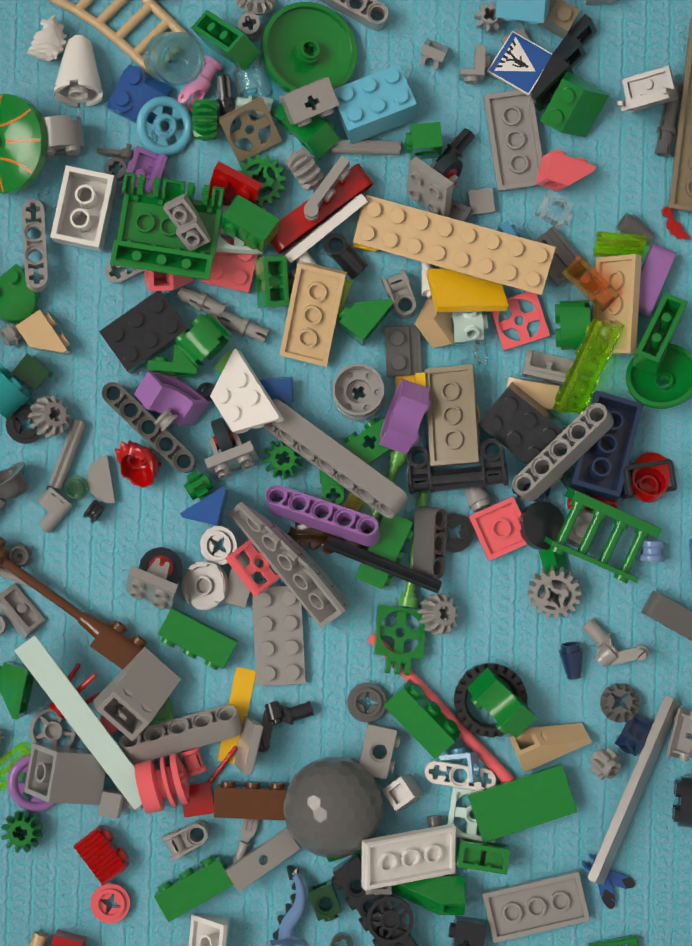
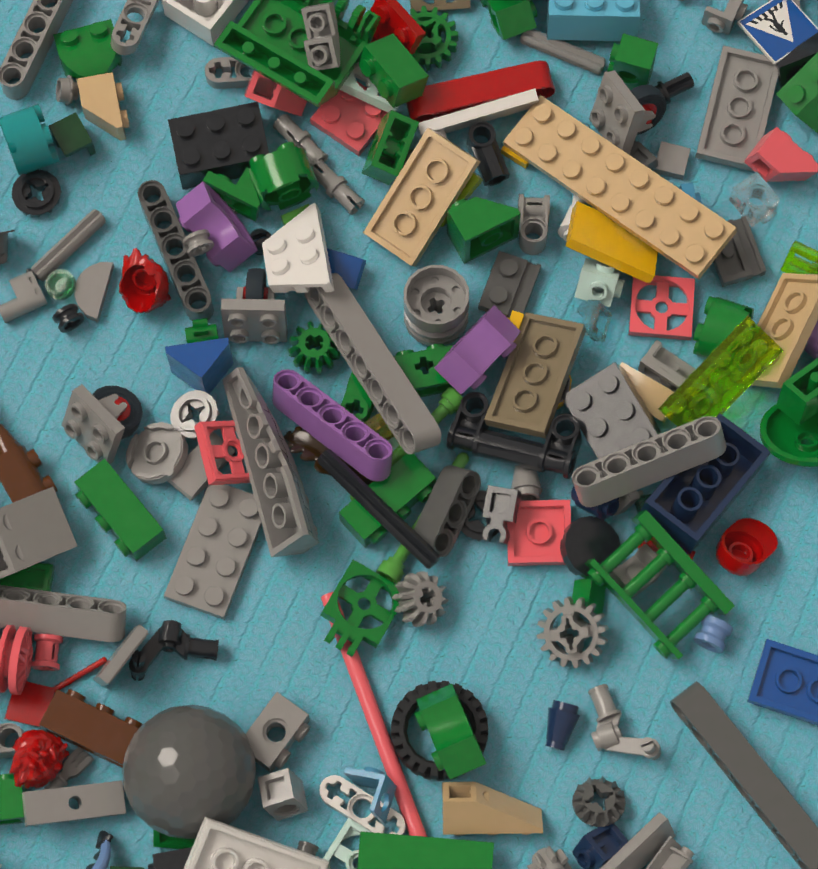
camera: 25 degrees right, 15 degrees down
light grey gear [28,396,72,438] -> none
yellow sticker [218,667,256,764] -> none
light grey gear [286,148,324,191] -> none
light grey plate [304,155,351,221] -> none
dark grey gear [347,682,386,722] -> none
green brick [383,679,461,759] -> none
tan slope [415,299,455,348] -> none
clear orange brick [562,255,620,312] -> none
black piece [620,459,677,499] -> none
none -> red hair [9,729,69,789]
none -> plate [482,485,522,544]

